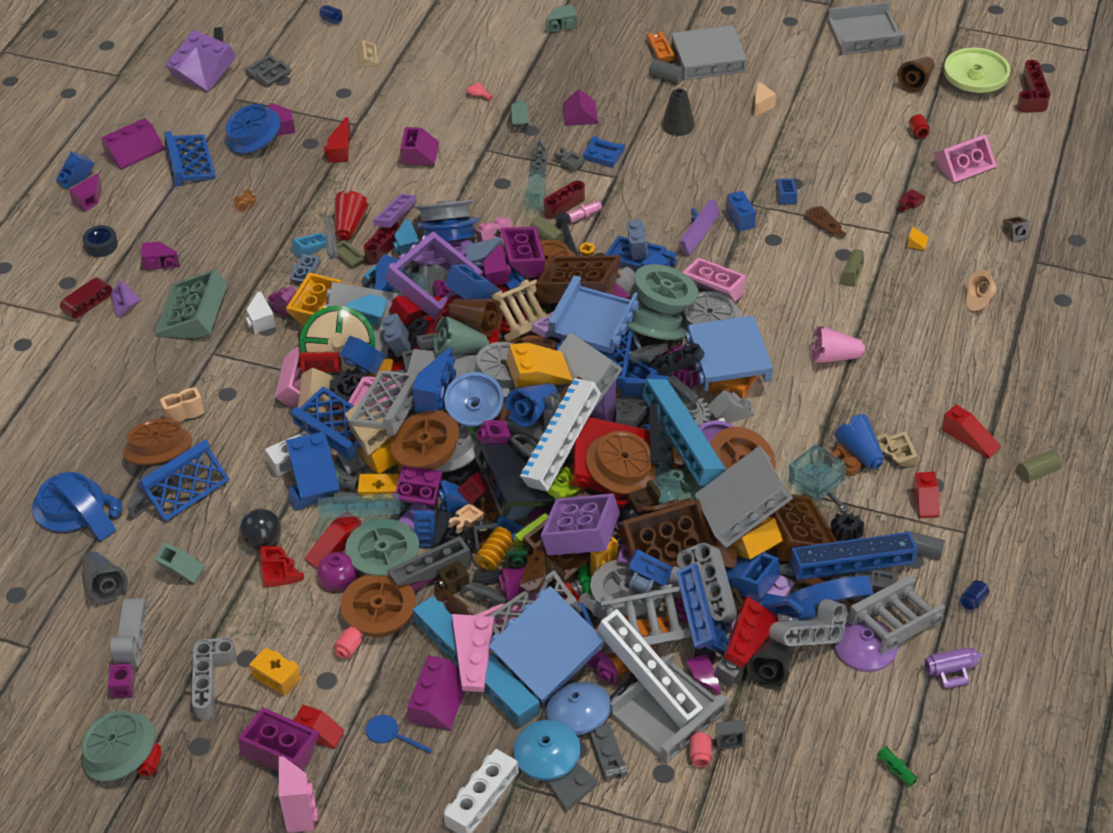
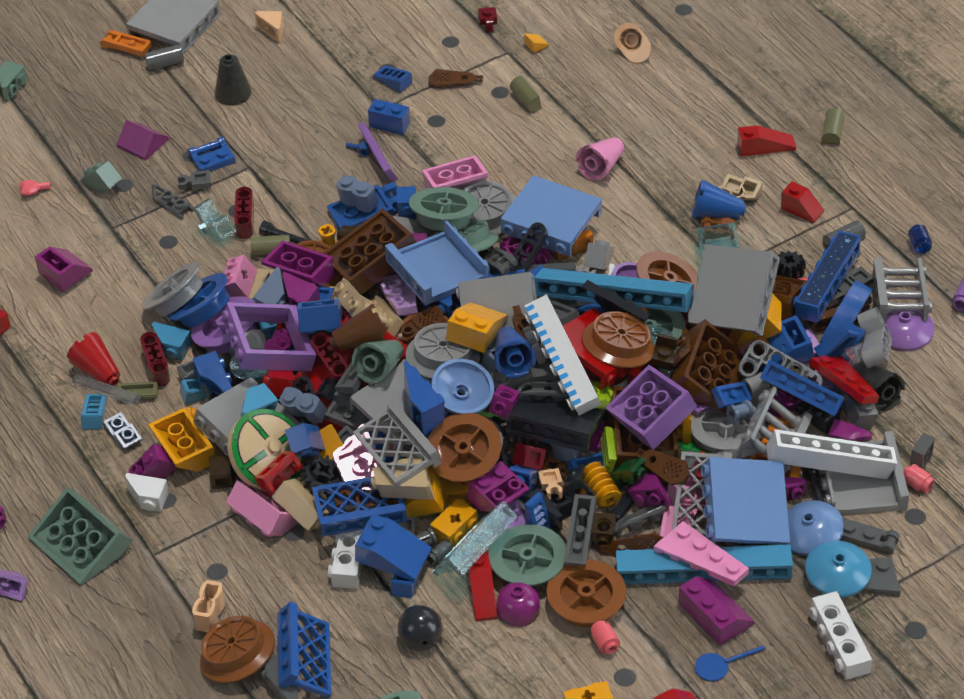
camera: 50 degrees left, 0 degrees up
red slope [258,546,304,587] -> none
medium lavender tile [373,194,416,228] -> none
bright pink pin [567,200,602,223] -> none

